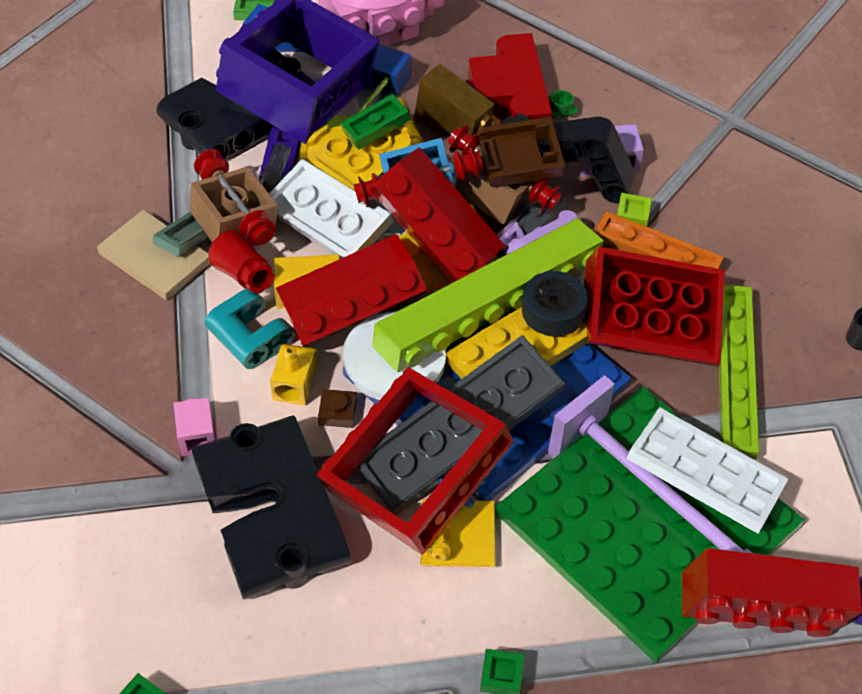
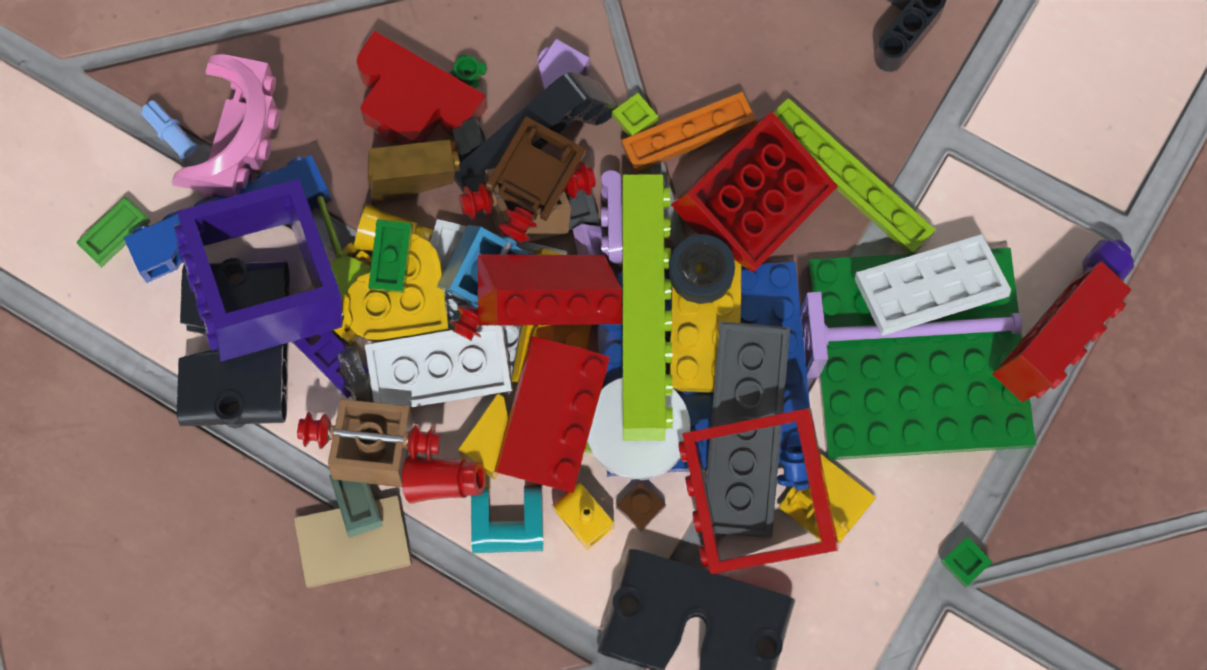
camera: 50 degrees left, 20 degrees up
bright pink brick [173,397,215,457] -> none

